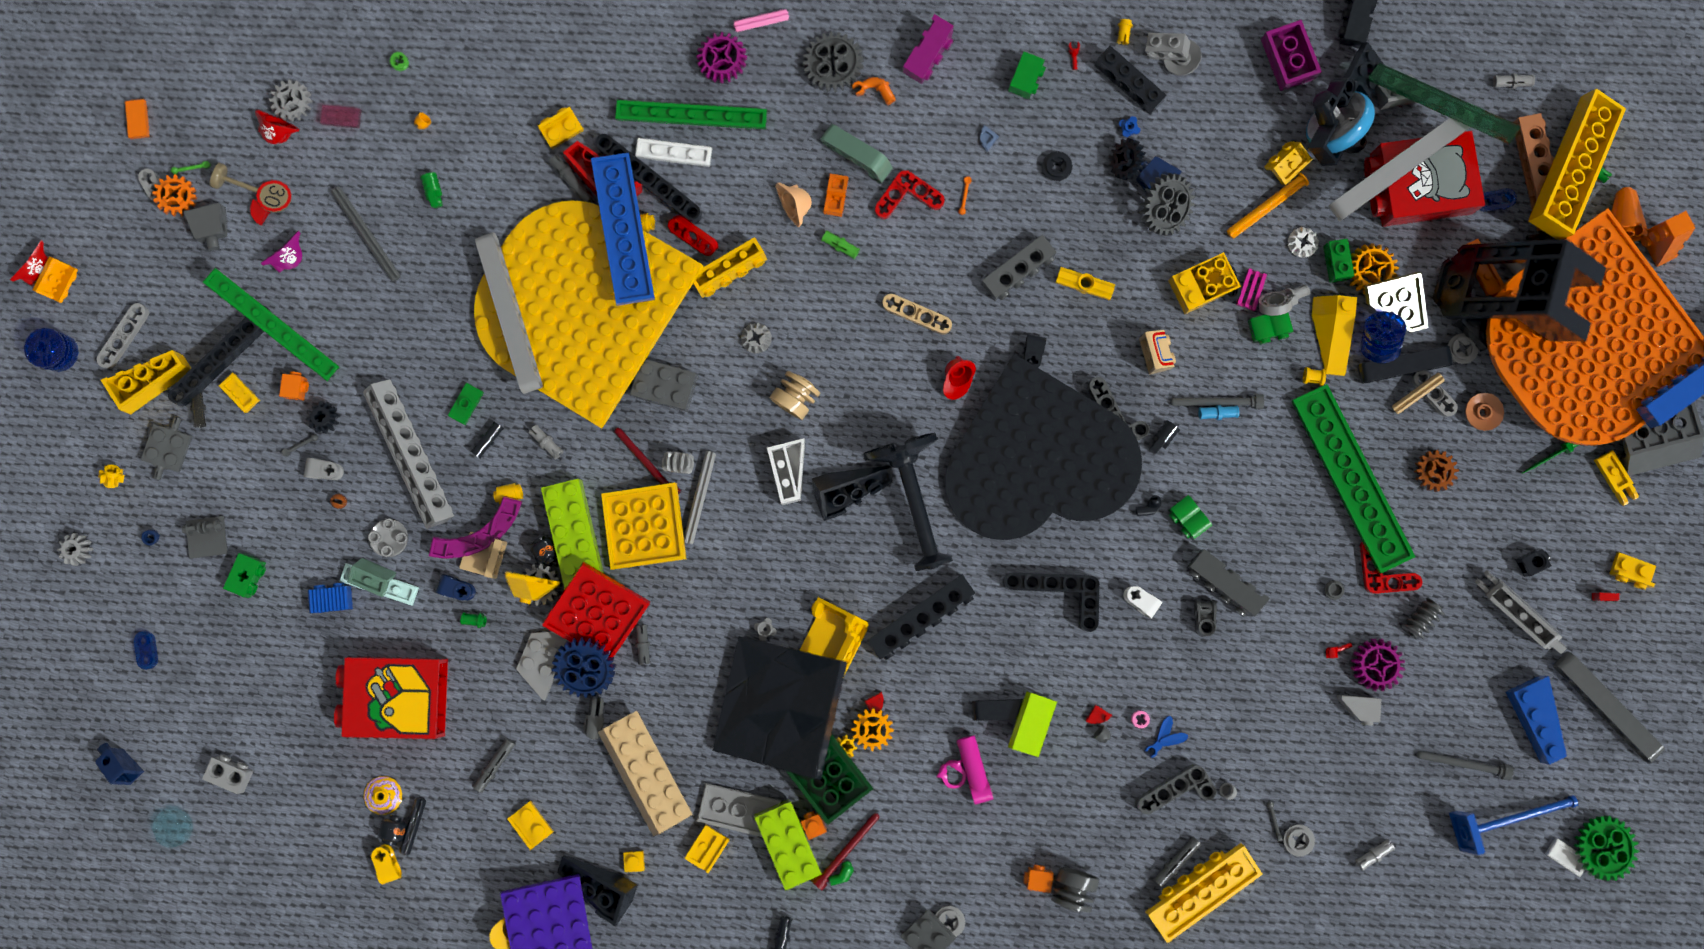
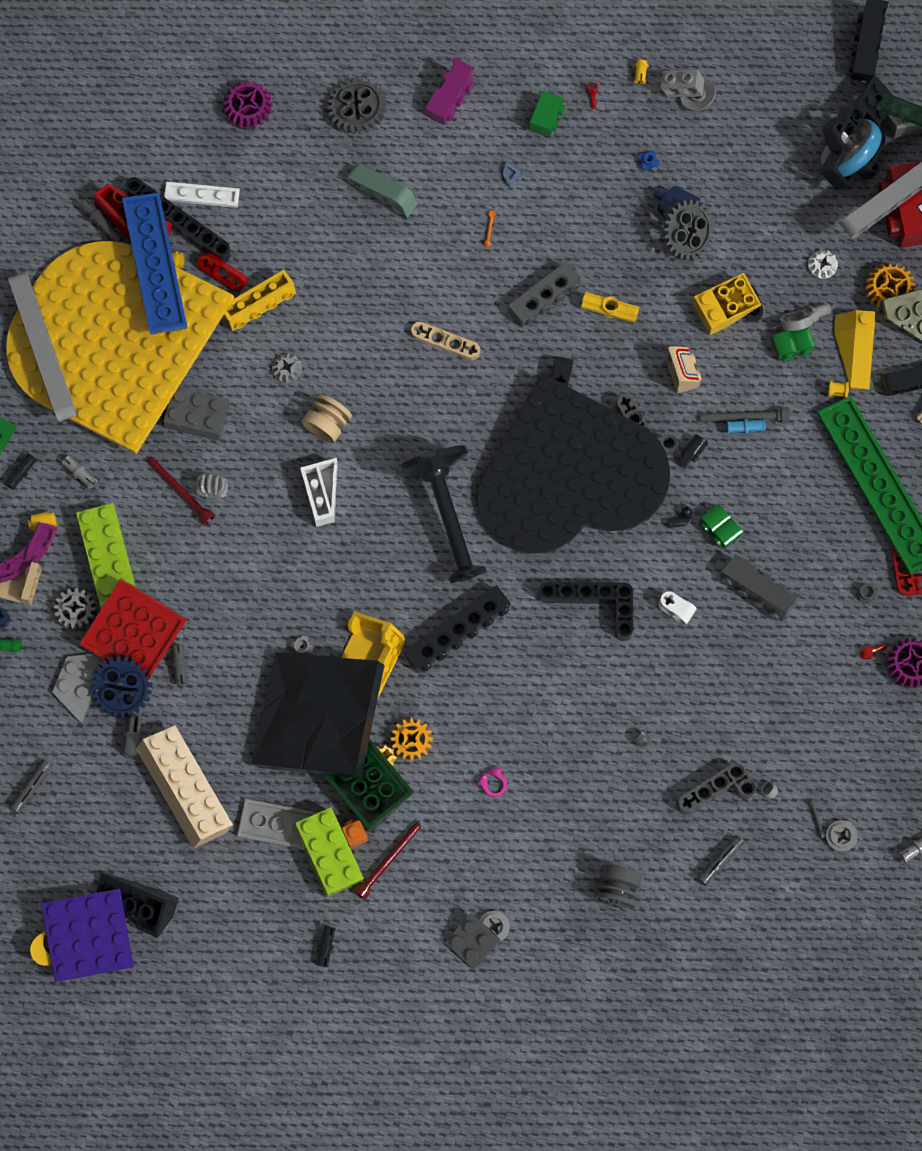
camera: 10 degrees left, 10 degrees down
yellow wedge [505,572,560,604] -> none
yellow plate [507,801,554,850] -> none
black head [530,536,557,565] -> none
yellow bracket [538,107,584,149] -> none
yellow plate [601,483,686,570] -> none
green plate [615,100,767,130] -> none
yellow plate [623,850,645,872] -> none
light grey axle [684,451,716,544] -> none
yellow plate [684,824,730,873] -> none
bright pink axle [734,9,789,32] -> none
light nougat hat [775,183,812,227] -> none
black wedge [812,466,893,521] -> none
bright green pin [821,230,860,259] -> none
orange slope [824,174,849,217] -> none
green arm [829,861,854,886] -> none
orange piece [852,77,896,105] -> none
red tile [865,692,884,718] -> none
red beam [875,170,945,219] -> none
red piece [943,356,976,400] -> none
dark pink piece [956,735,993,805] -> none
black beam [972,699,1024,721] -> none
lime tile [1008,691,1057,757] -> none
orange brick [1023,865,1054,893] -> none
black gear [1042,151,1073,182] -> none
red tile [1085,705,1112,724] -> none
black brick [1095,46,1167,115] -> none
black gear [1109,138,1146,181] -> none
bright pink bush [1131,710,1150,728] -> none
blue piece [1144,716,1188,758] -> none
yellow plate [1146,843,1263,943] -> none
dark grey piece [1194,600,1217,637] -> none
light orange axle [1227,173,1309,239] -> none
dark pink tile [1236,268,1267,311] -> none
magenta brick [1261,20,1322,91] -> none
yellow bracket [1264,141,1312,185] -> none
green brick [1323,239,1354,283] -> none
light grey slope [1337,695,1381,726] -> none
clear blue wheel [1360,311,1407,363] -> none

